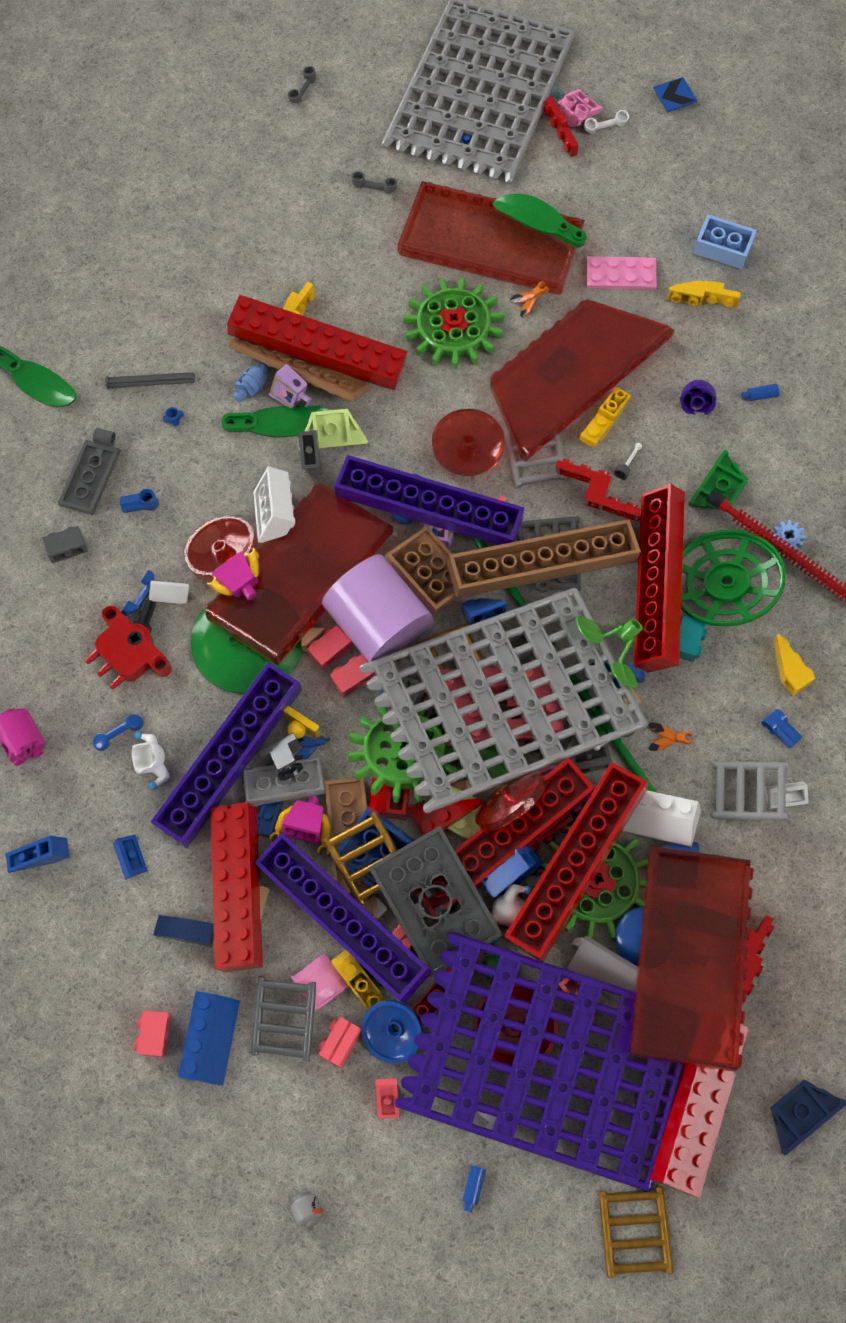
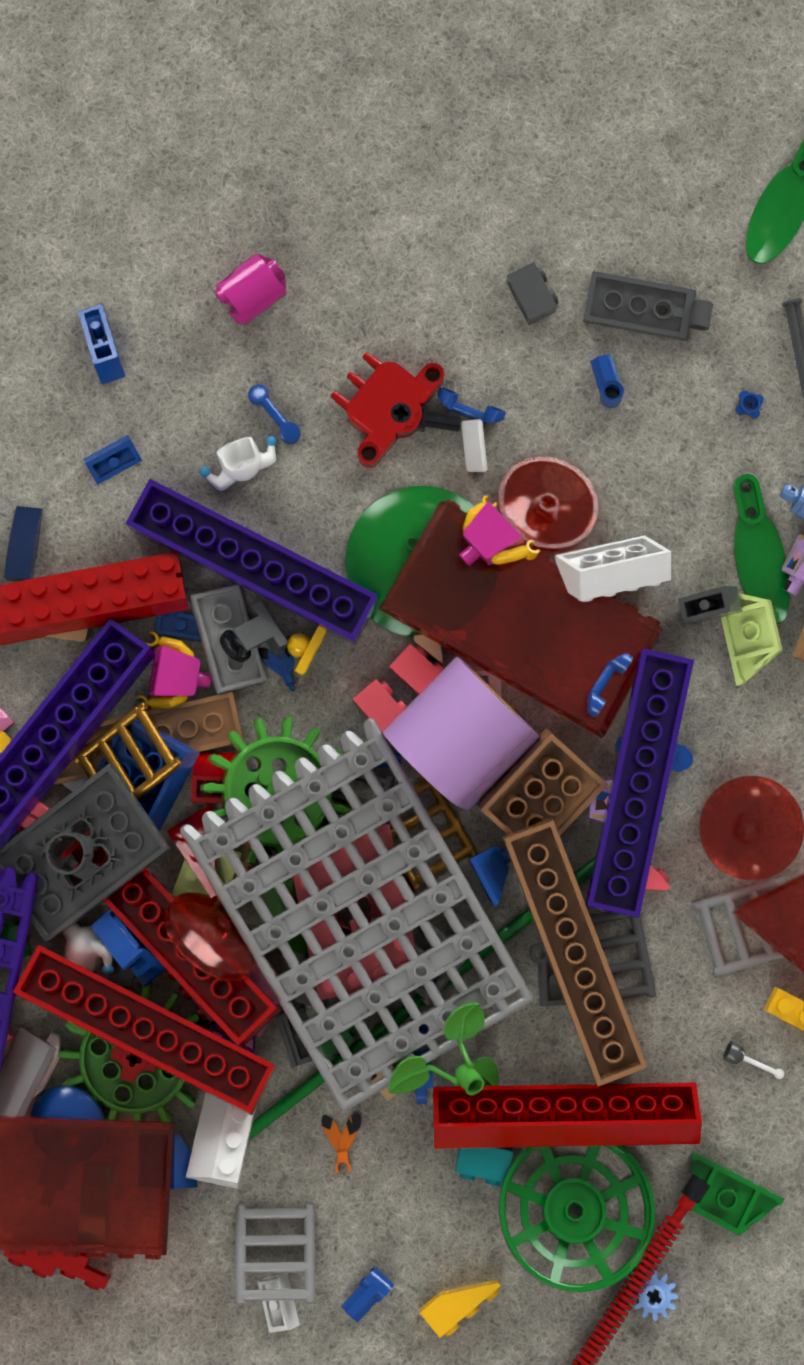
camera: 80 degrees right, 15 degrees up
red bracket [556,459,641,521] -> none
none -> blue bar [587,653,633,718]

